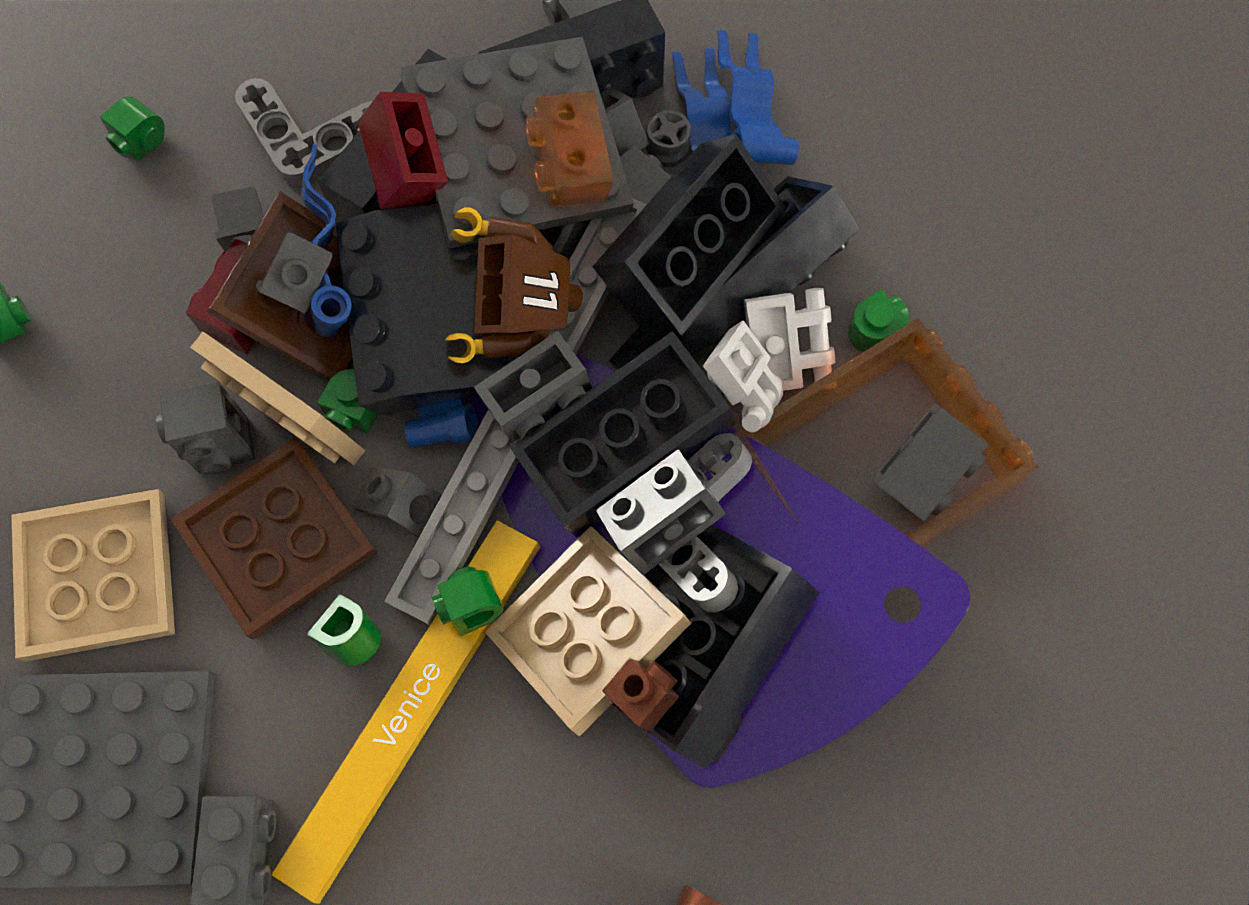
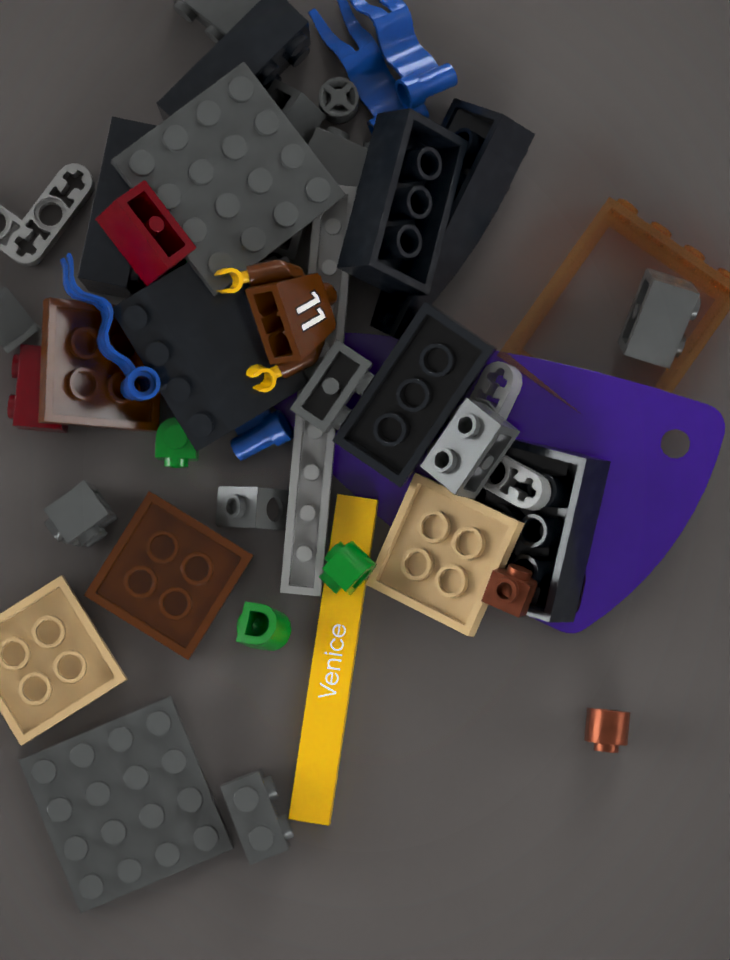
camera: 20 degrees left, 15 degrees up
tan plate [190,332,365,465] -> none
dark grey bracket [255,232,332,313] -> none
clear orange brick [526,91,614,208] -> none
white plate [703,321,783,432] -> none
white plate [744,288,836,391] -> none
green plate [848,289,910,354] -> none

